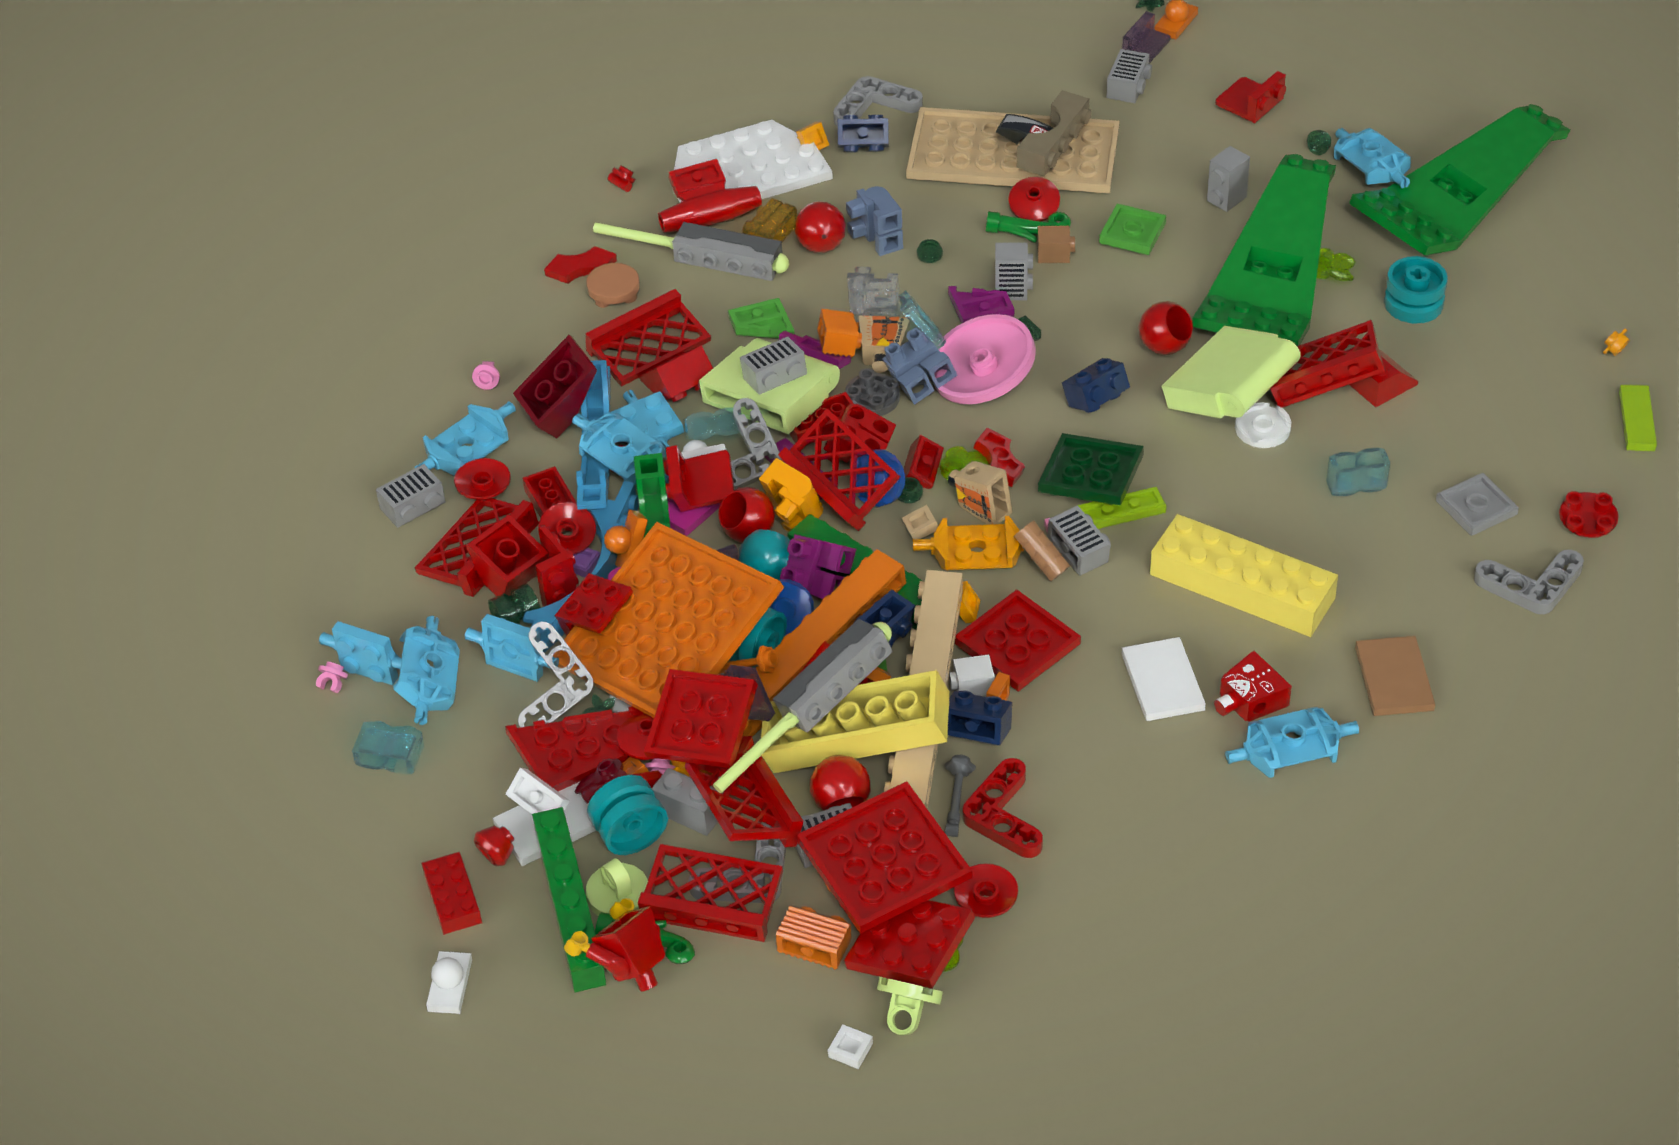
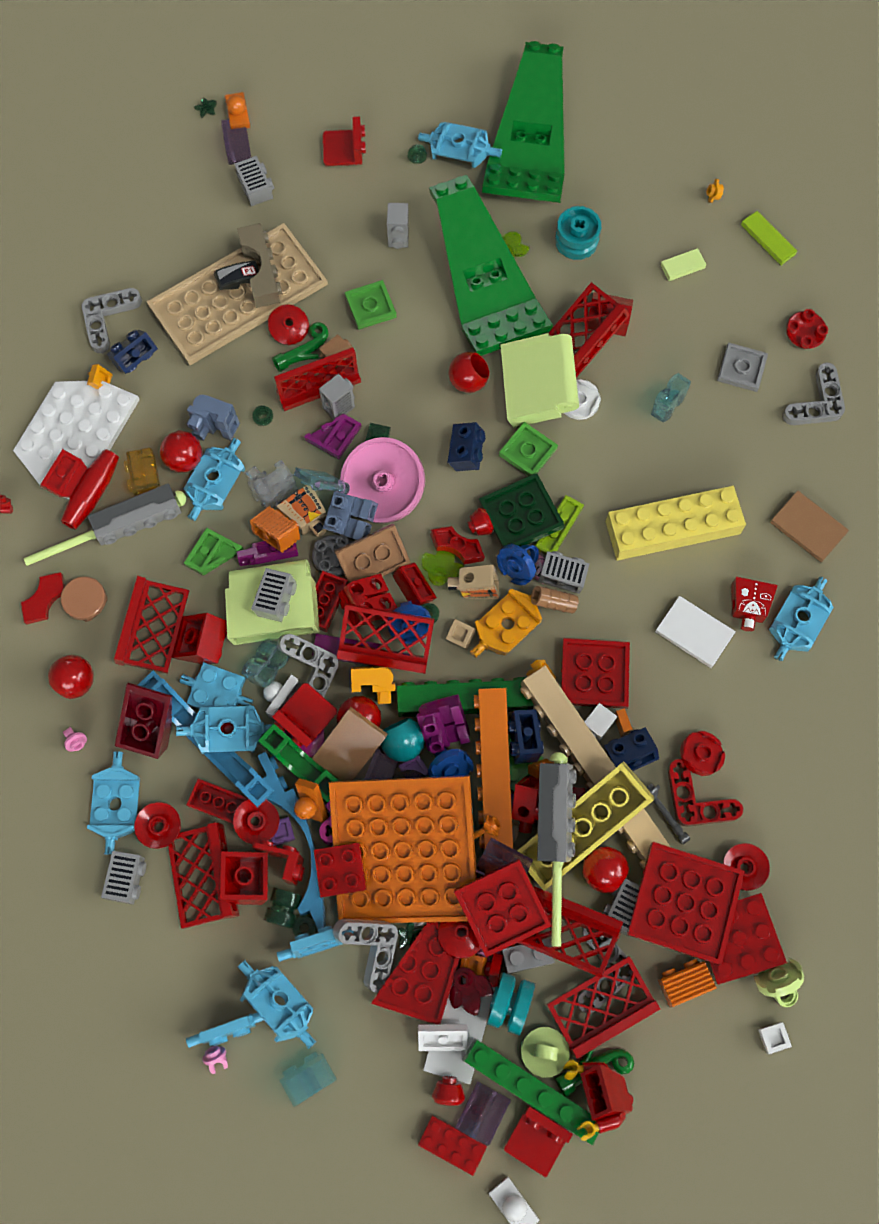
camera: 45 degrees left, 25 degrees up
none -> red helmet [48,655,94,699]
none -> medium azure plate [183,438,245,521]
none -> red fence [274,347,361,411]
none -> medium nougat tile [312,707,388,781]
none -> medium nougat tile [334,523,411,584]
none -> clear purple panel [455,1082,511,1146]
none -> red cone [467,508,494,536]
none -> blue tile [496,544,539,586]
none -> bright green plate [499,422,558,476]
none -> red bracket [504,1105,573,1177]
none -> yellowish green tile [661,248,706,281]
none -> red tile [680,731,725,776]

